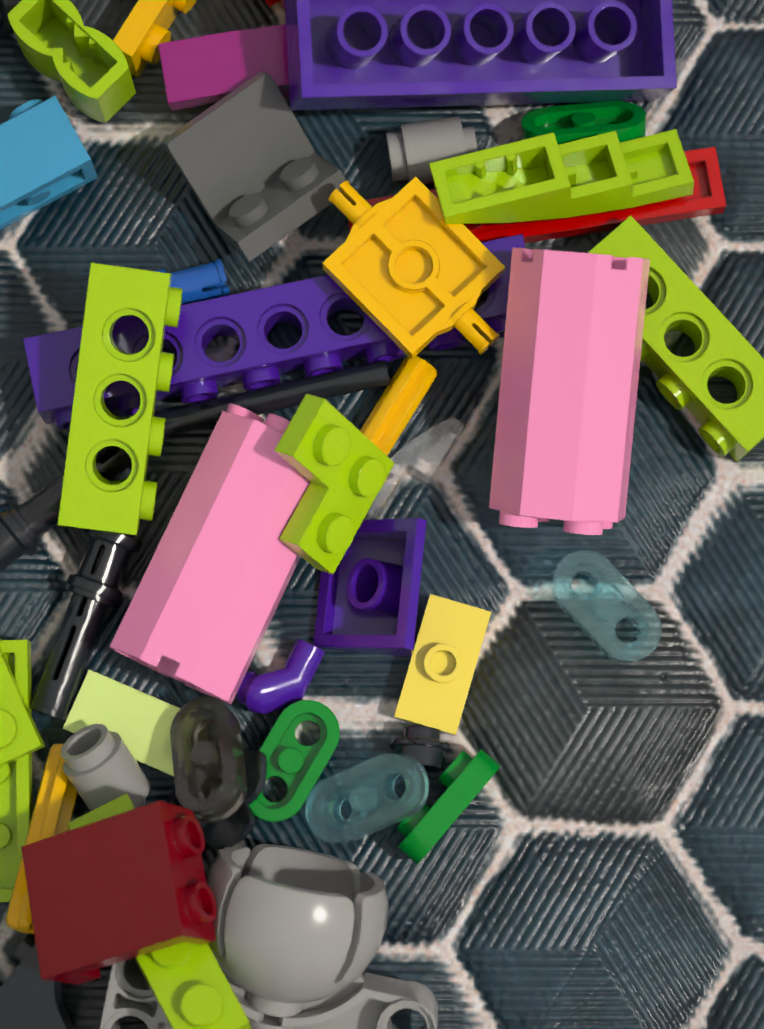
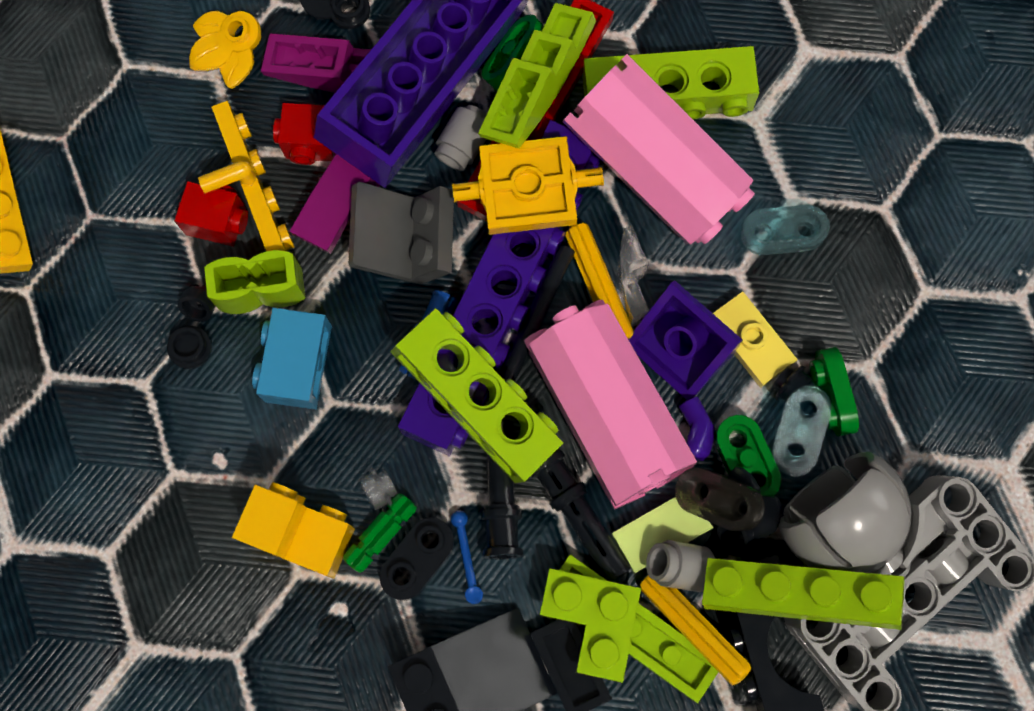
camera: 45 degrees left, 5 degrees down
dark red panel [21,801,217,985] -> none
lime plate [274,394,394,575] -> none

